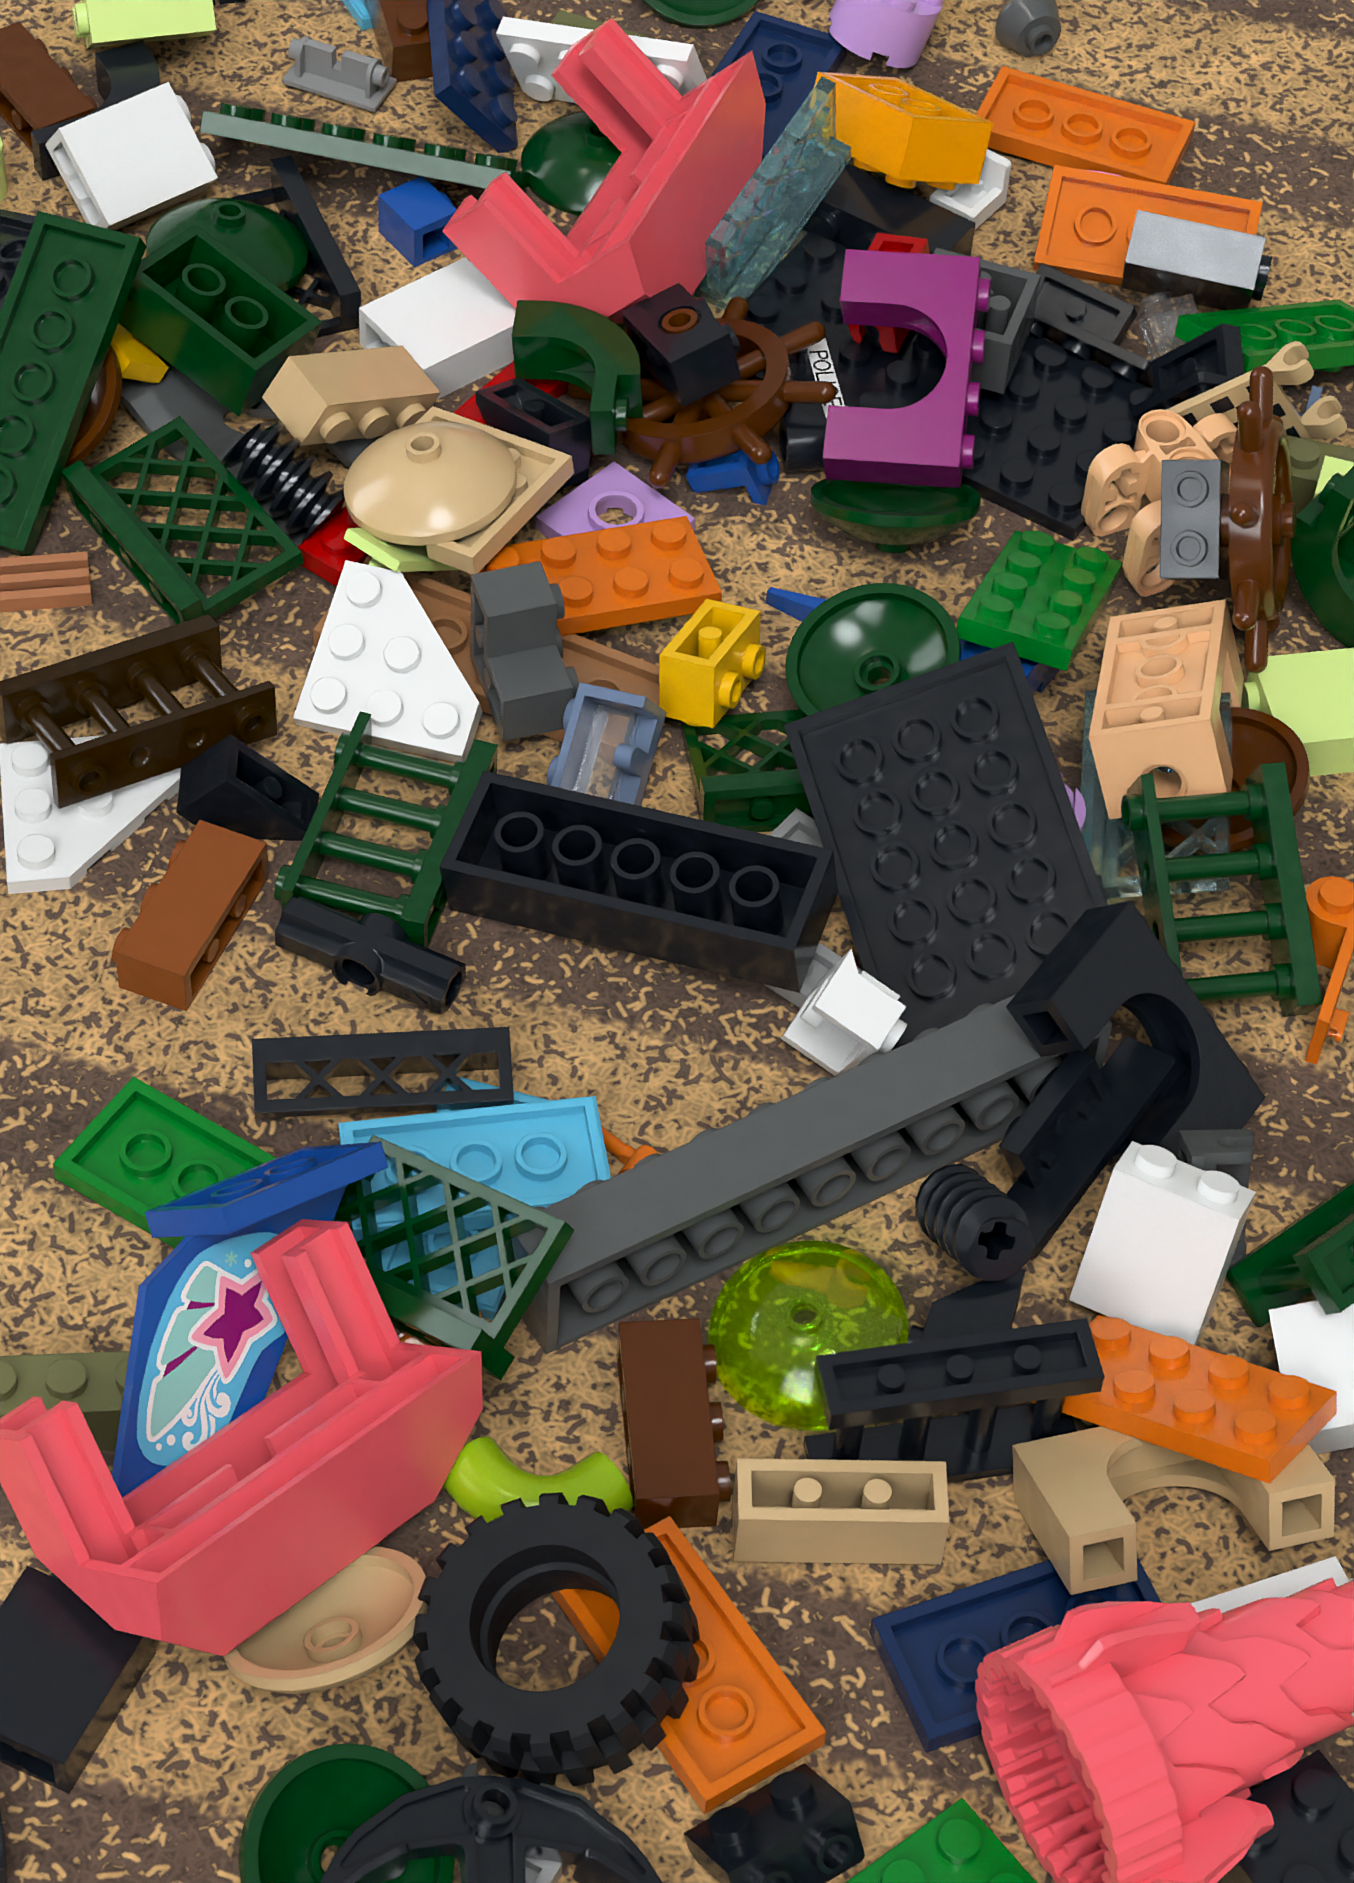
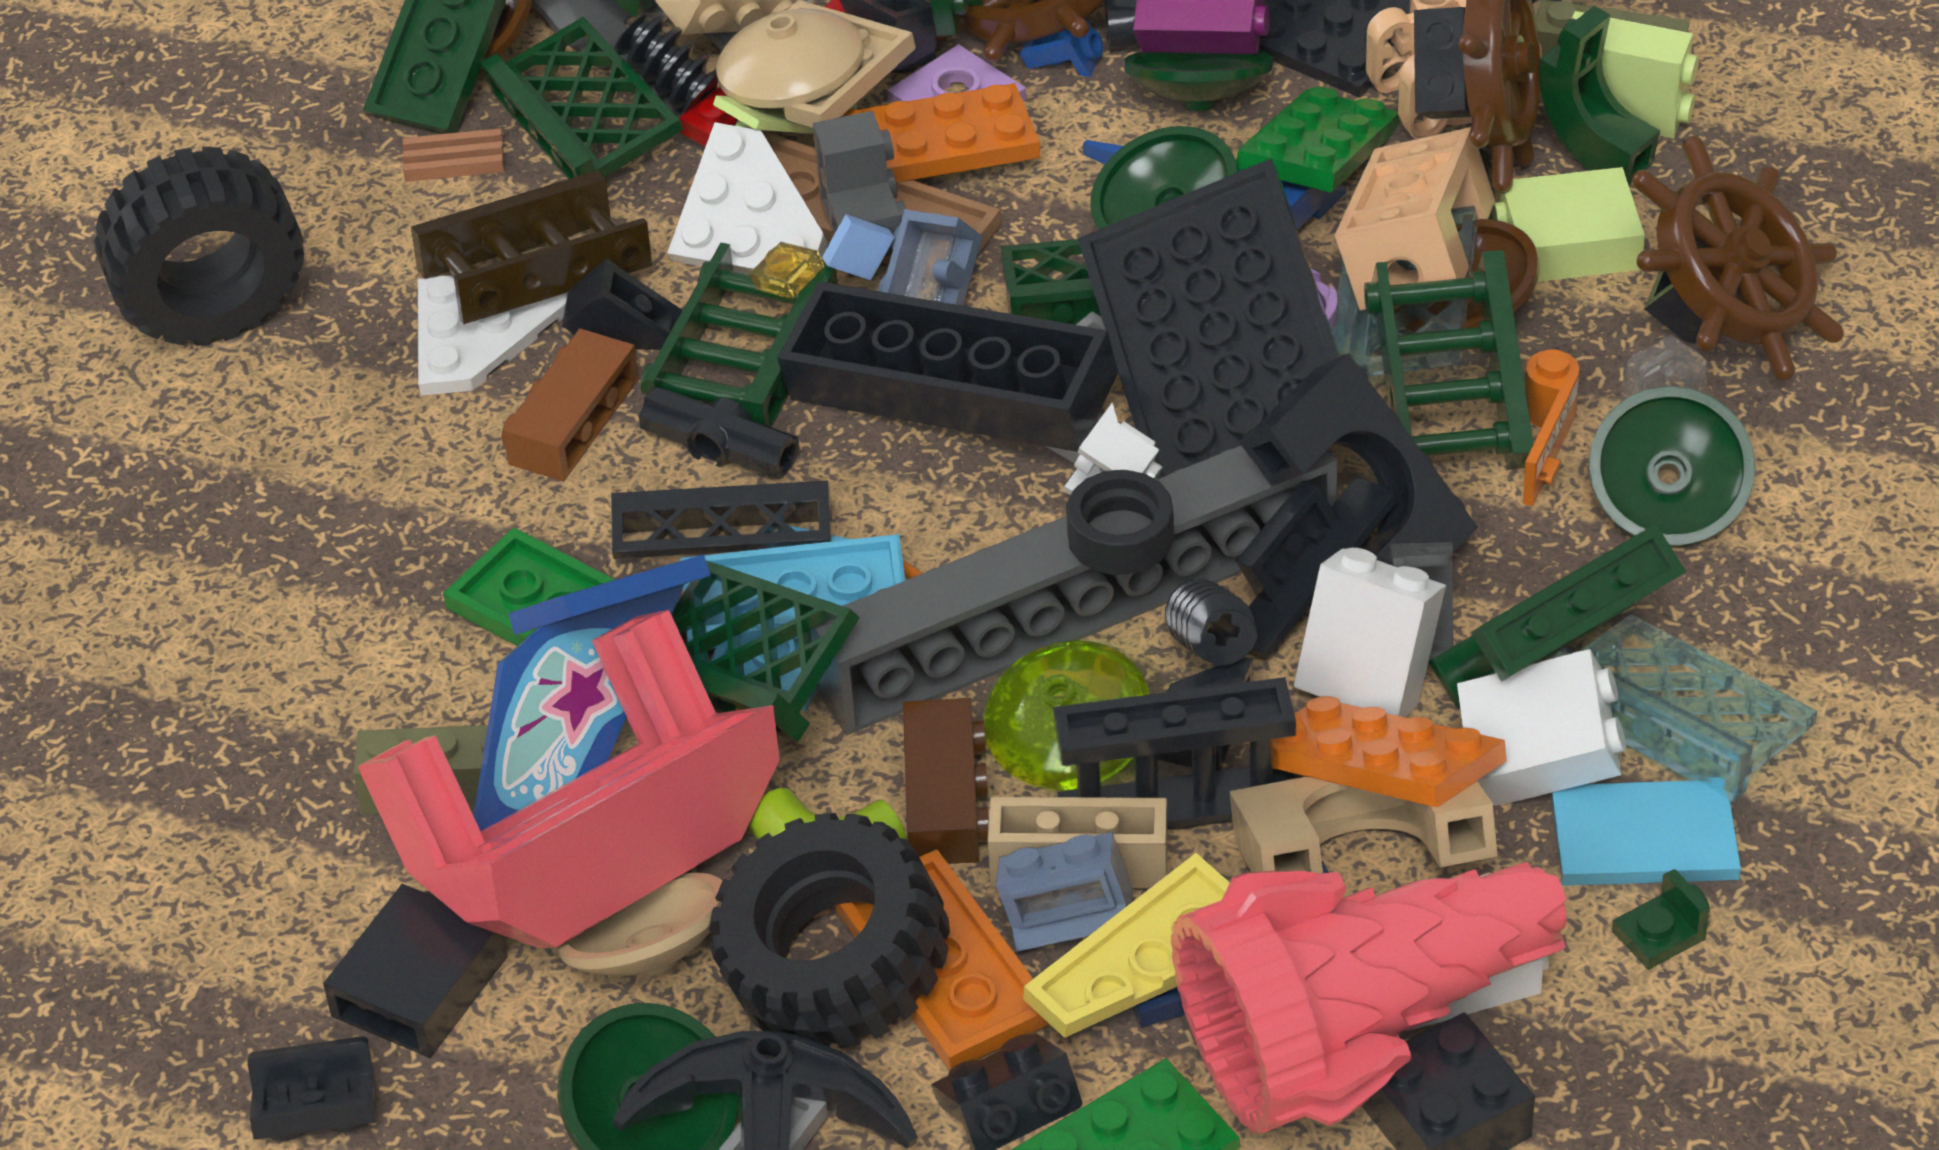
camera: 10 degrees right, 5 degrees down
yellow brick [659,599,766,728] -> none
none -> clear yellow plate [749,242,824,299]
none -> light blue tile [822,214,895,281]
none -> sand blue window [996,832,1133,952]
none -> light yellow wing [1023,853,1230,1038]
none -> black tyre [1066,469,1174,575]

